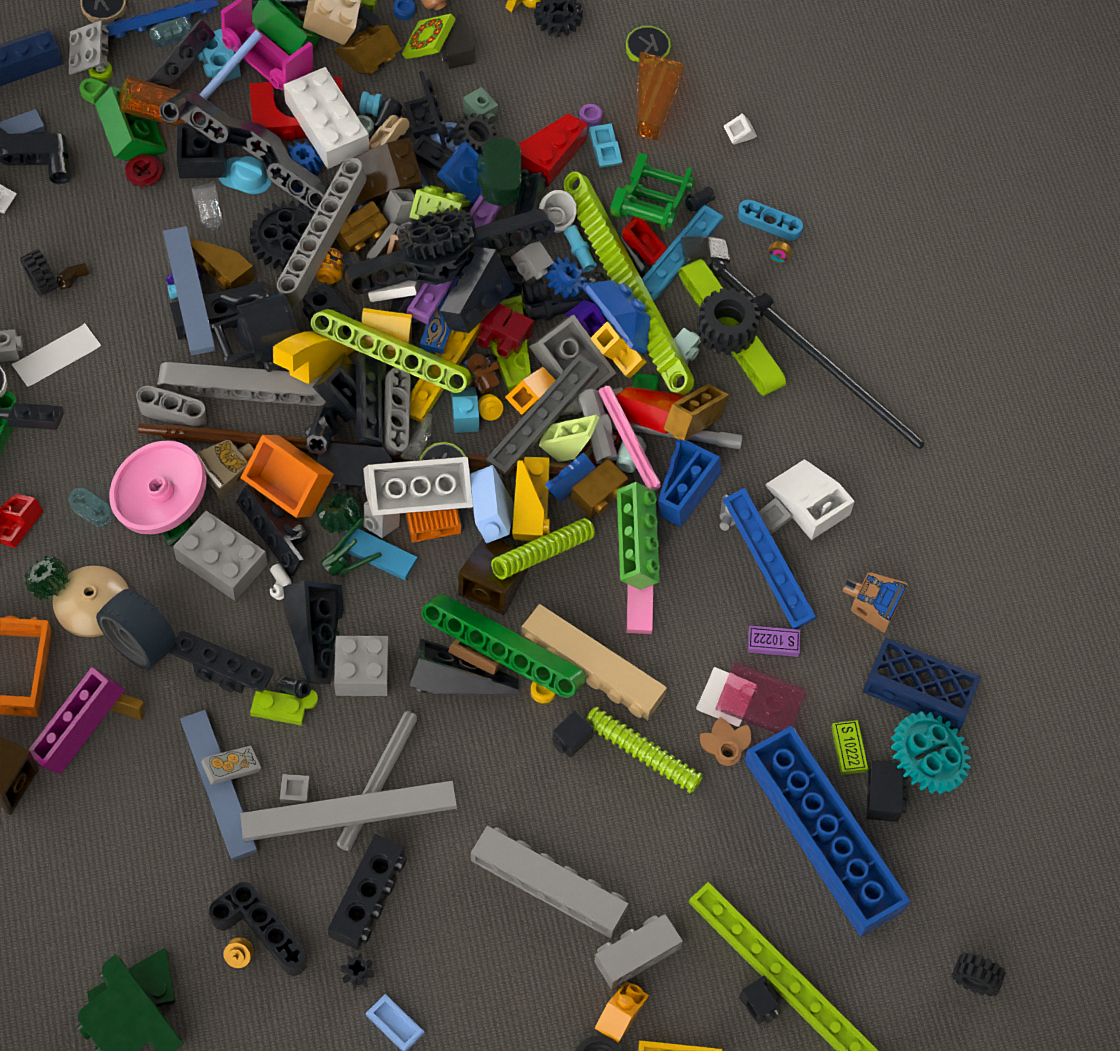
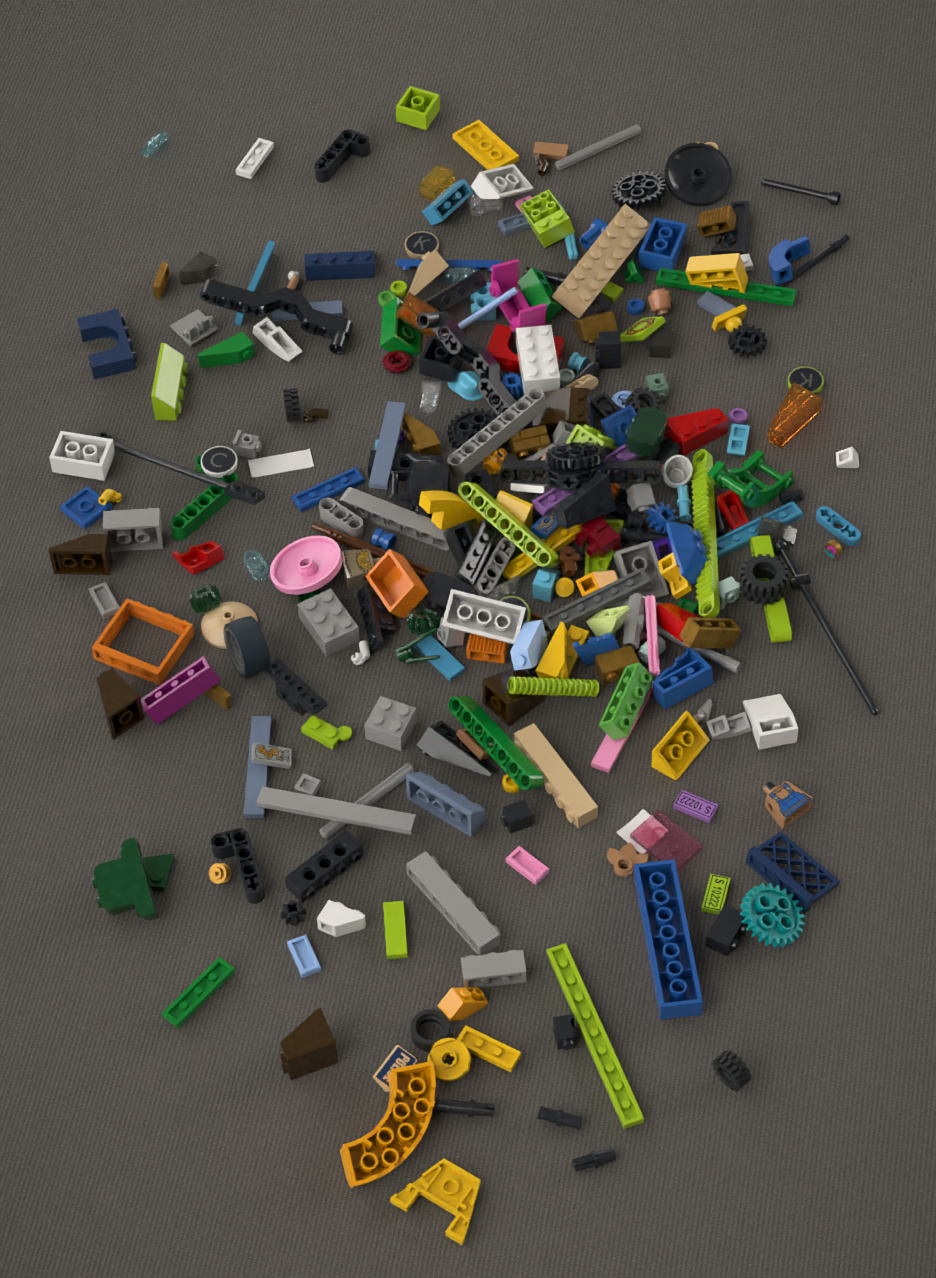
camera: 30 degrees right, 10 degrees down
light grey hinge [69,20,109,75] -> none
black pin [277,677,311,699] -> none
black wedge [283,580,344,685] -> none
black piece [305,406,339,455] -> none
black bracket [404,71,449,149] -> none
lime piece [585,706,703,794] -> none
blue plate [722,488,816,630] -> none
none -> blue tile [292,467,365,512]
none -> white slope [317,900,366,937]
none -> blue wheel [371,528,397,551]
none -> lime tile [383,901,408,959]
none -> tan slope [405,250,449,302]
none -> sand blue slope [406,771,486,837]
none -> bright pink tile [506,846,549,885]
none -> black brick [595,331,621,369]
none -> yellow slope [651,711,710,780]

